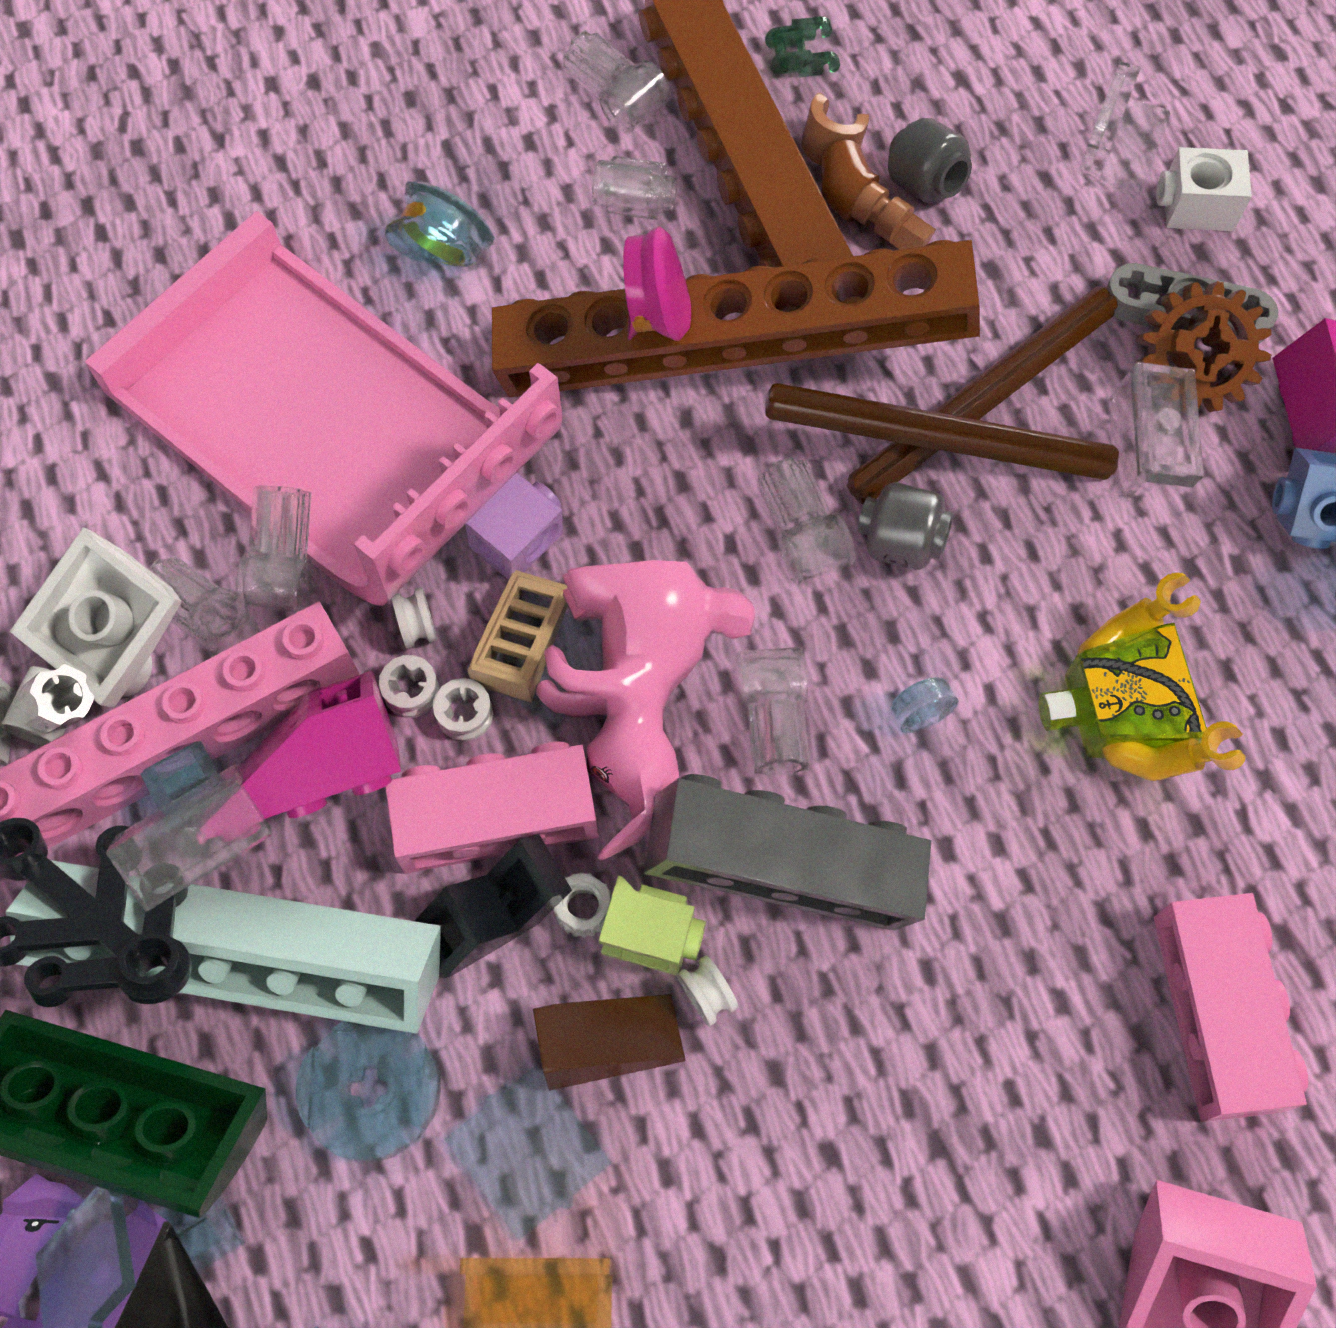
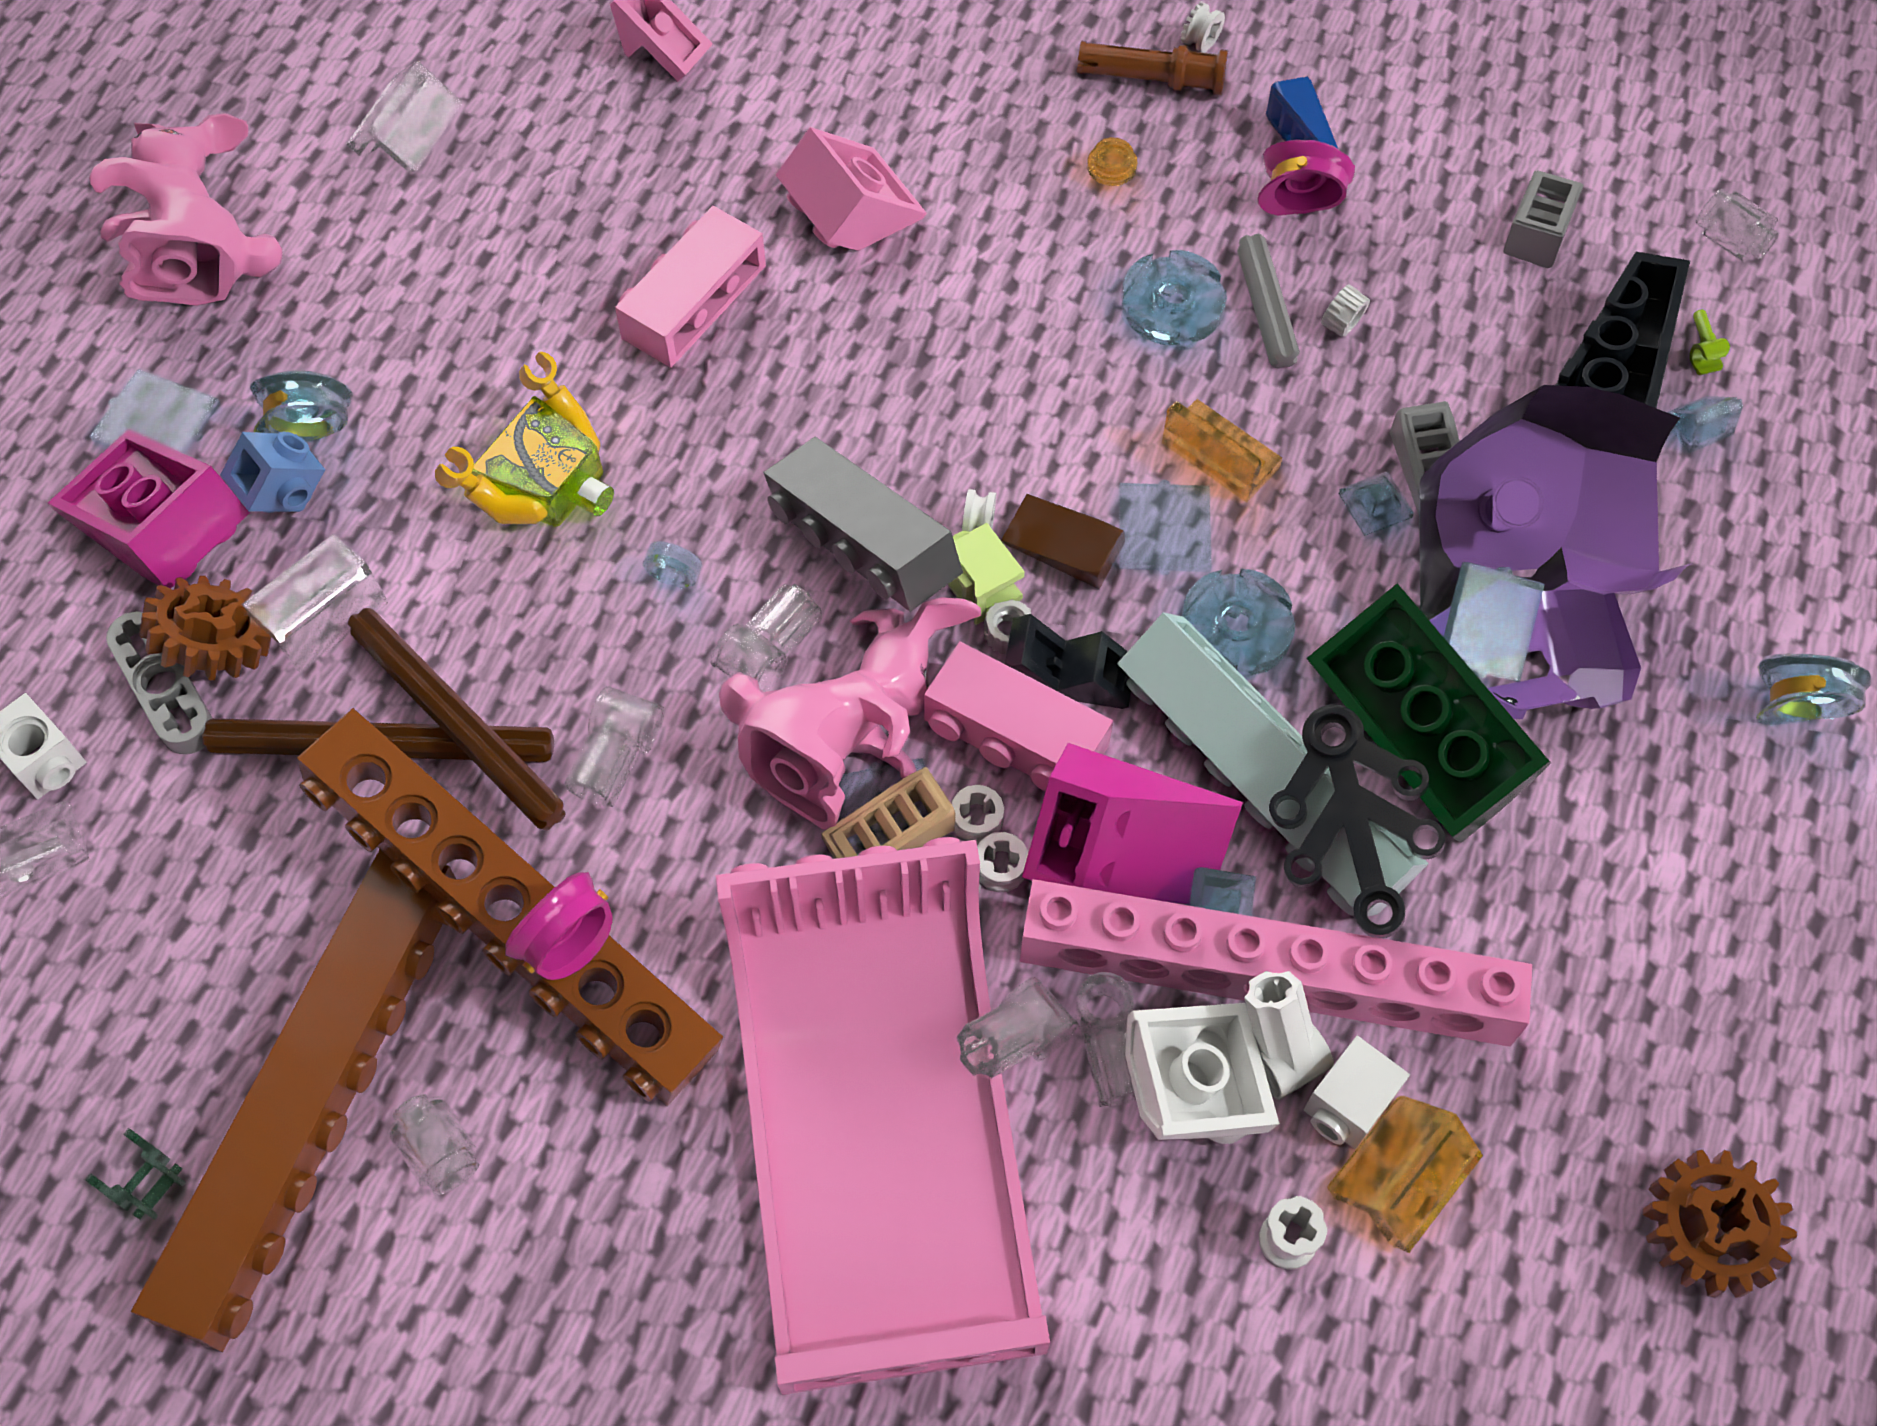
camera: 140 degrees left, 5 degrees down
clear panel [106,764,272,912] -> none
clear light blue piece [384,181,495,267] -> none
clear piece [563,30,672,134] -> none
nougat piece [801,92,936,250] -> none
flat silver head [857,482,954,570] -> none
dark grey head [888,118,972,203] -> none

